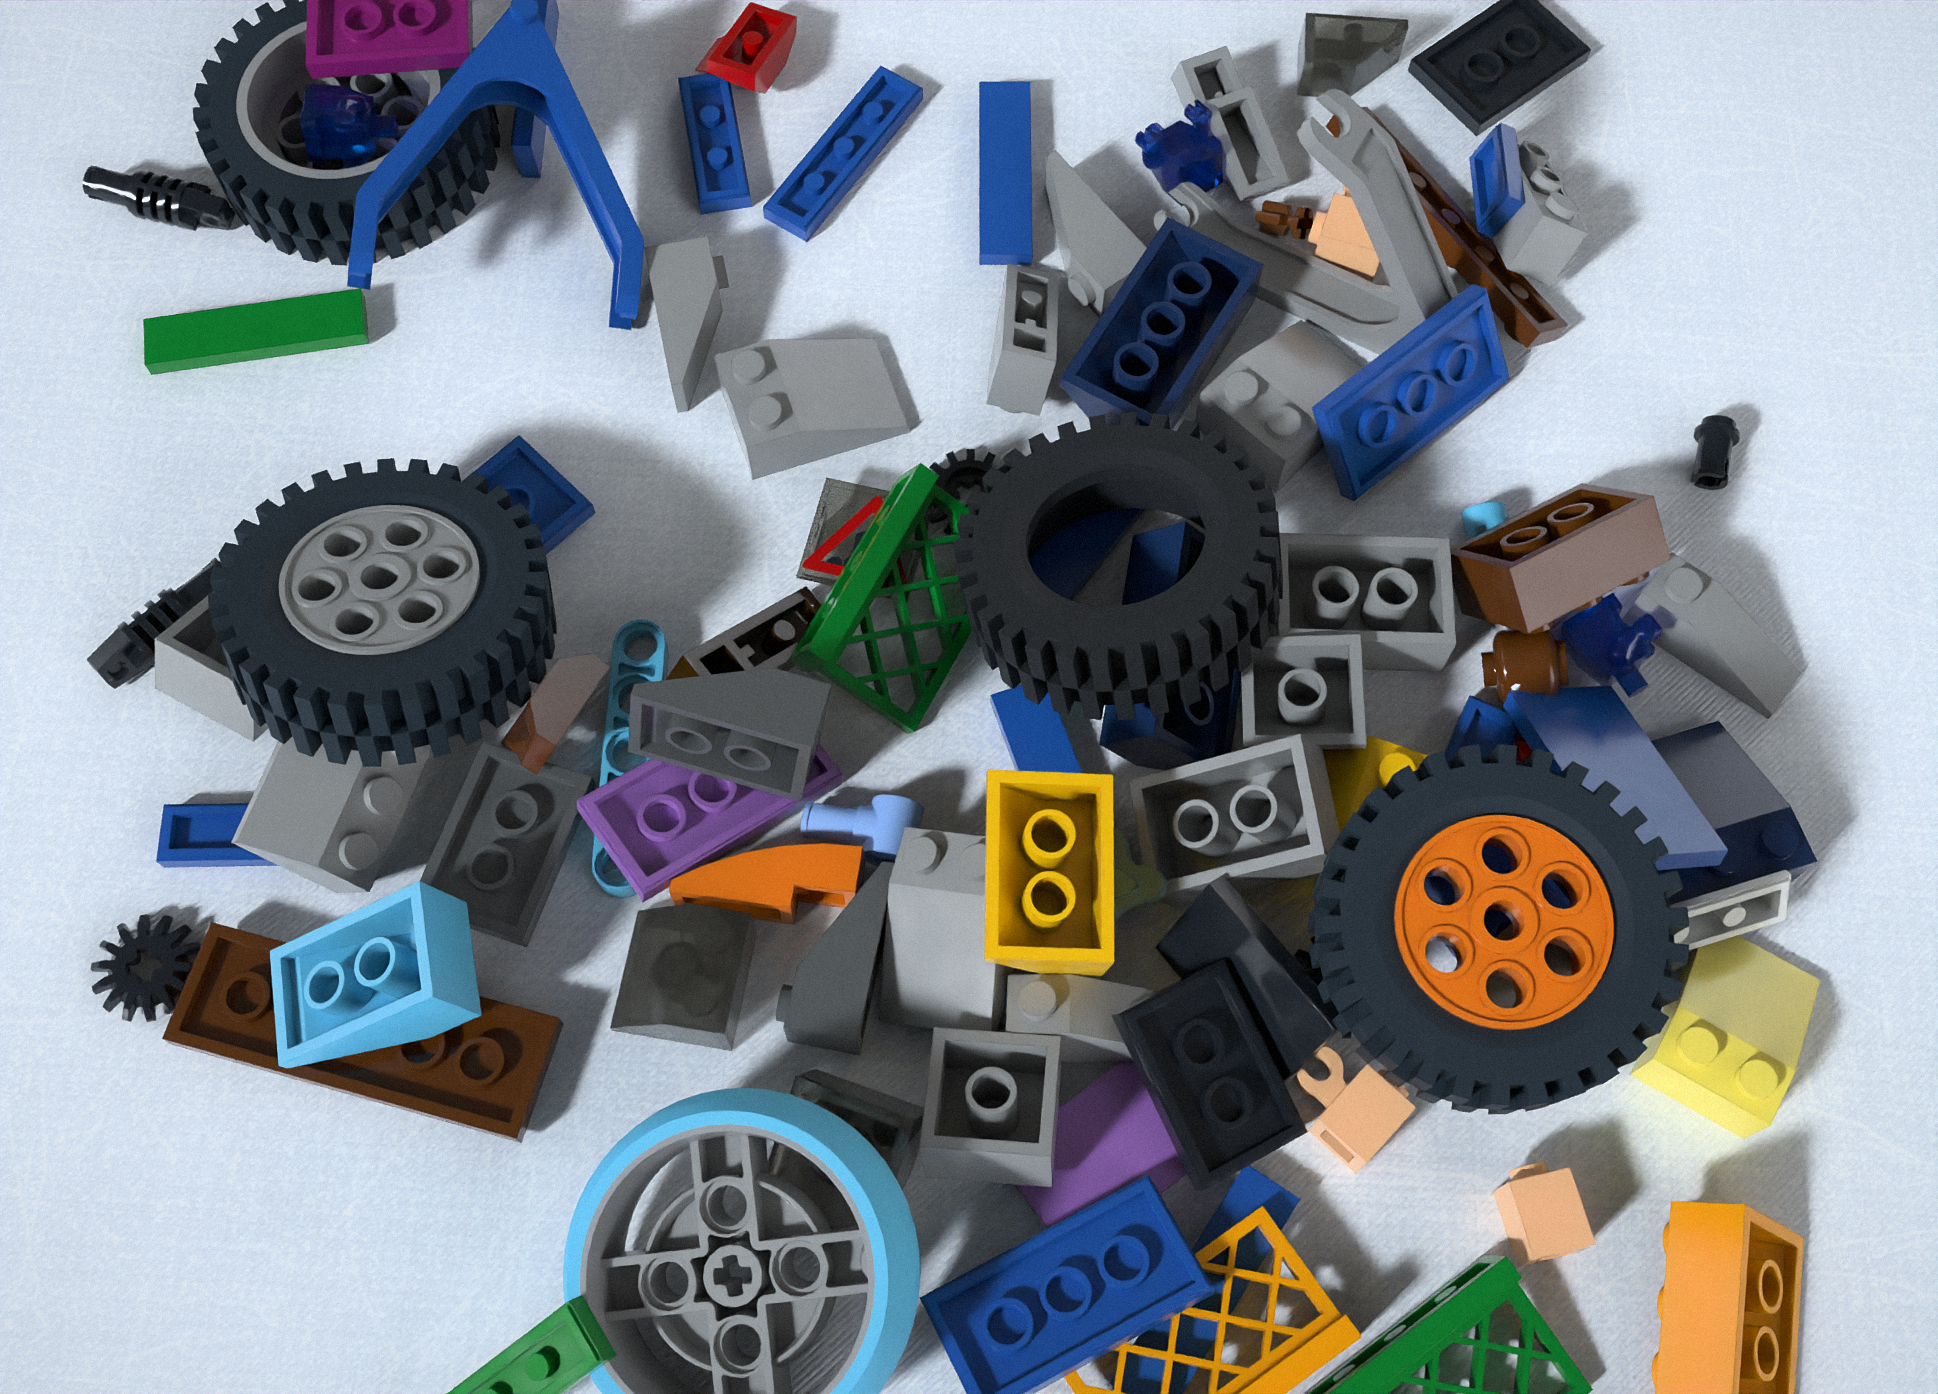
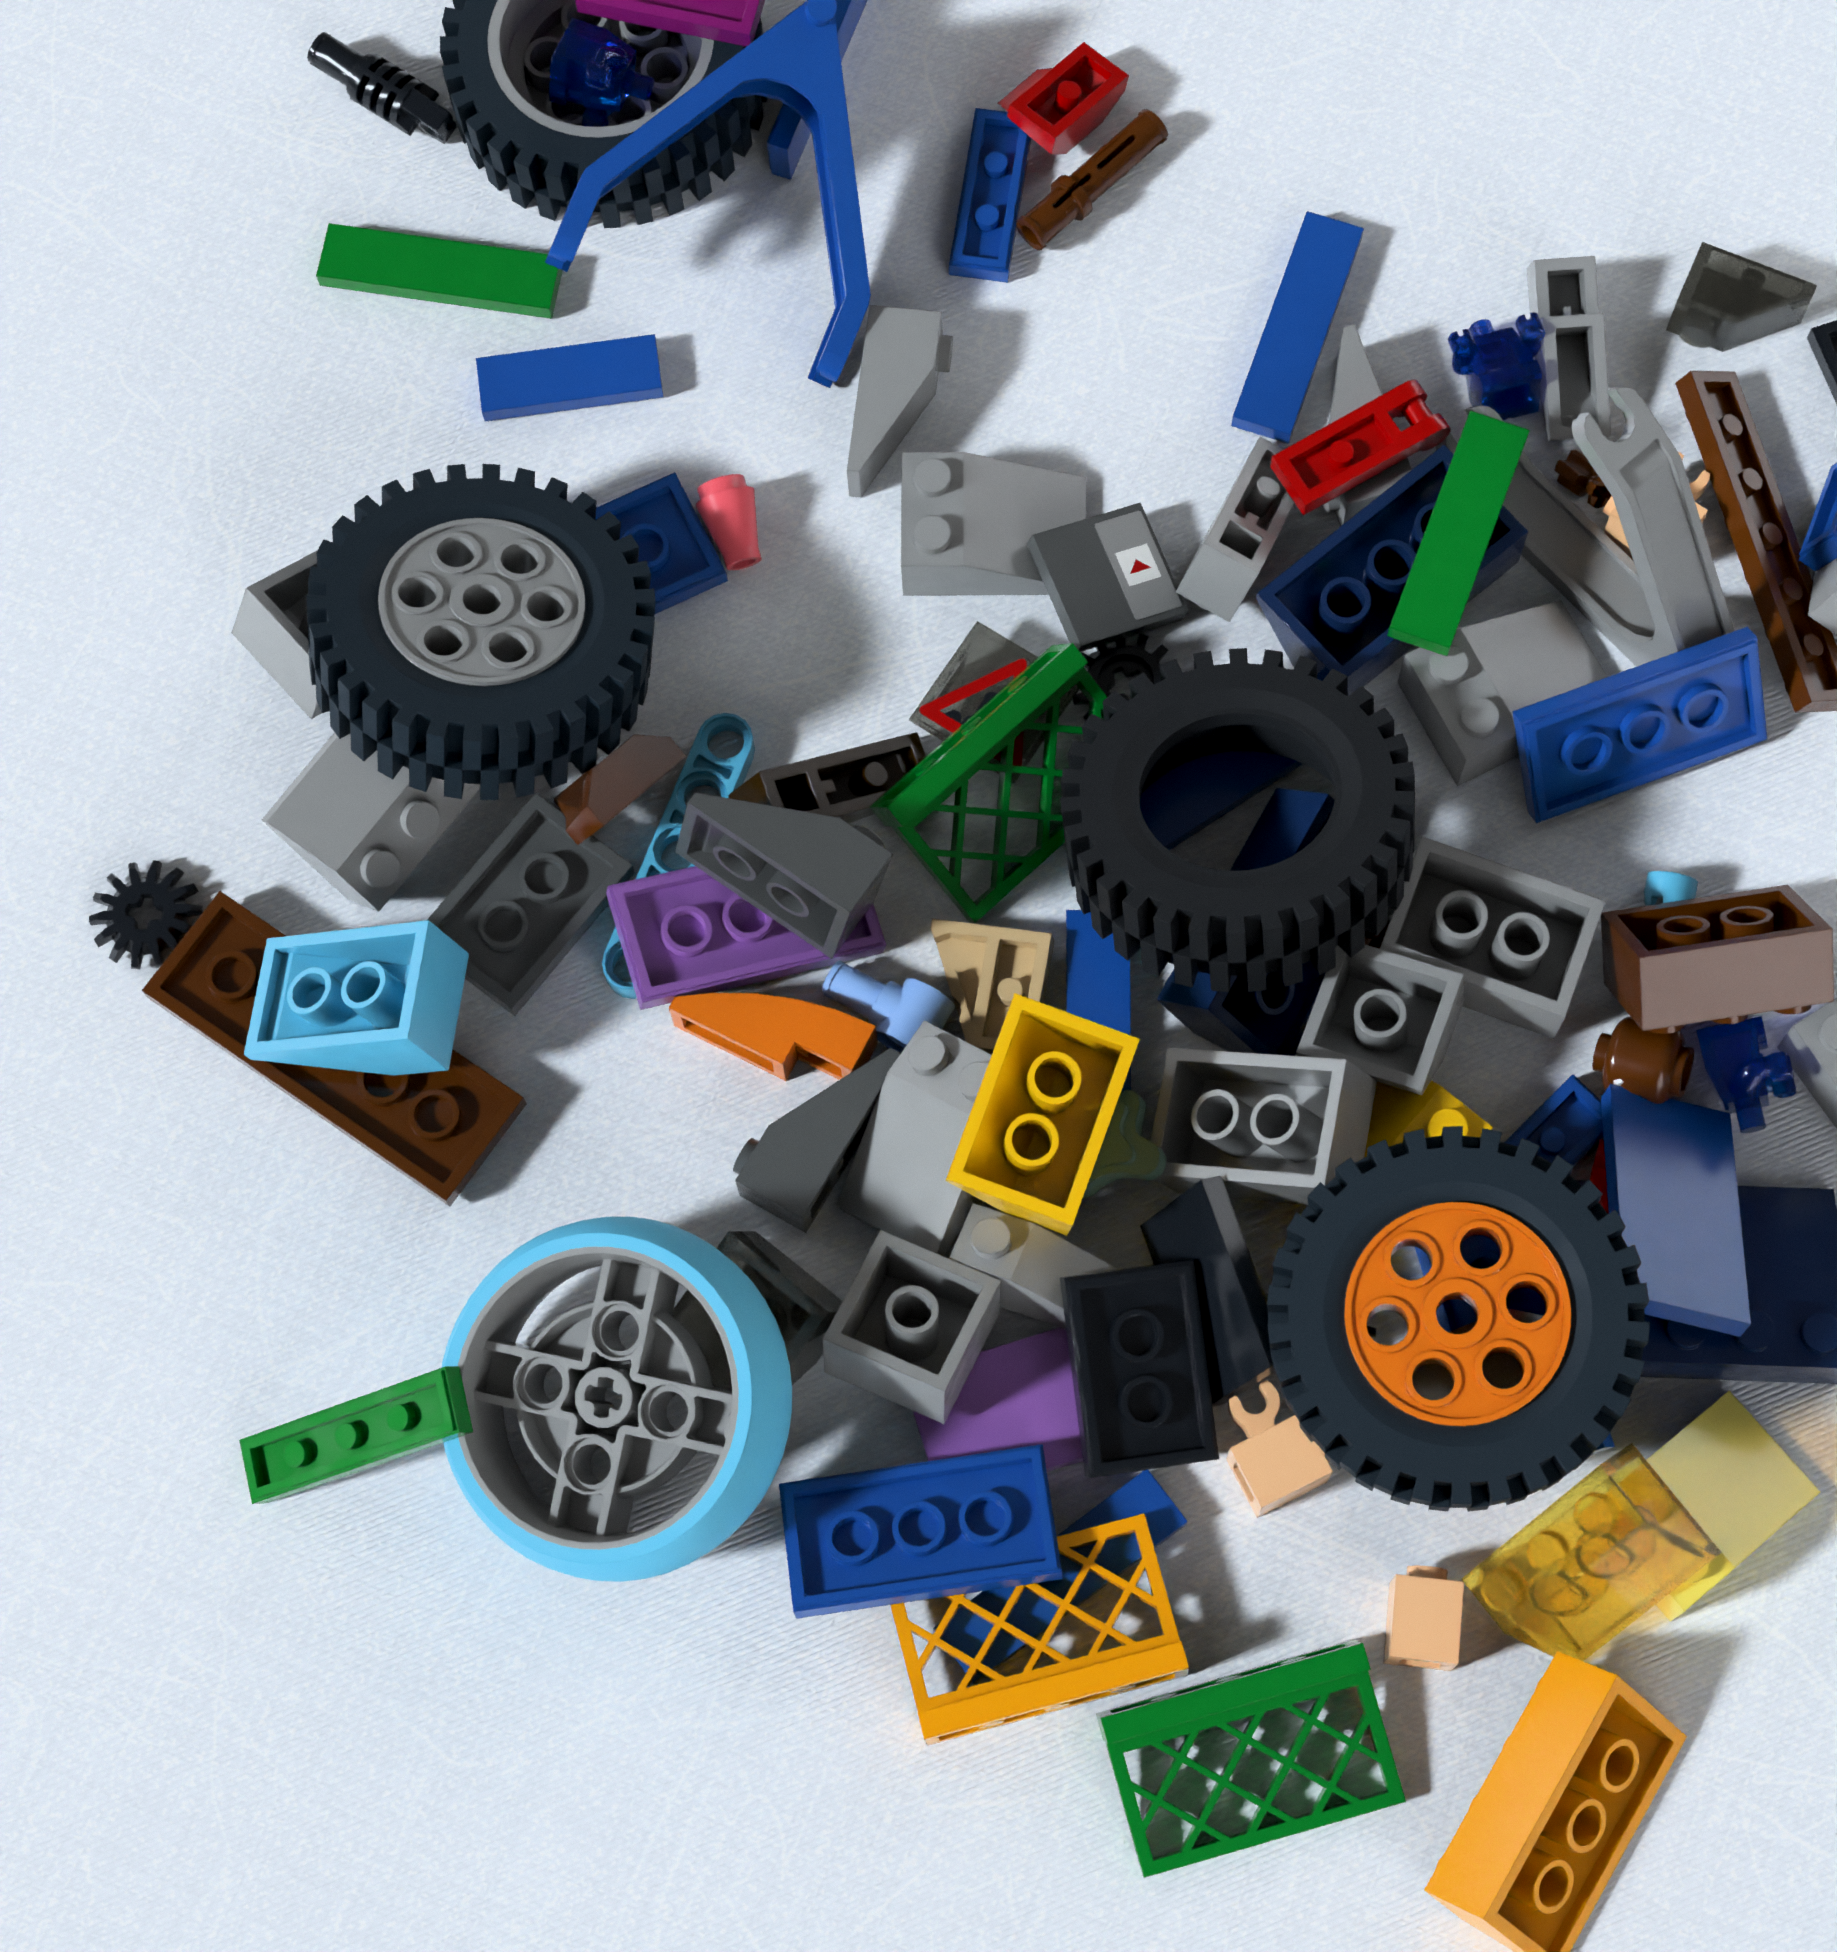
camera: 25 degrees right, 5 degrees up
black hinge [87,558,223,689] -> none
blue tile [156,803,279,868] -> none
clear smoke slope [610,903,757,1051] -> none
blue tile [763,65,923,242] -> none
white slope [1670,870,1791,950] -> none
none -> blue tile [476,334,664,421]
none -> coral cone [696,474,762,570]
none -> tan wing [930,919,1055,1055]
none -> reddish brown pin [1016,109,1168,250]
none -> dark grey tile [1027,502,1189,652]
none -> red plate [1270,379,1451,516]
none -> green tile [1387,411,1530,656]
none -> clear yellow slope [1461,1443,1722,1661]

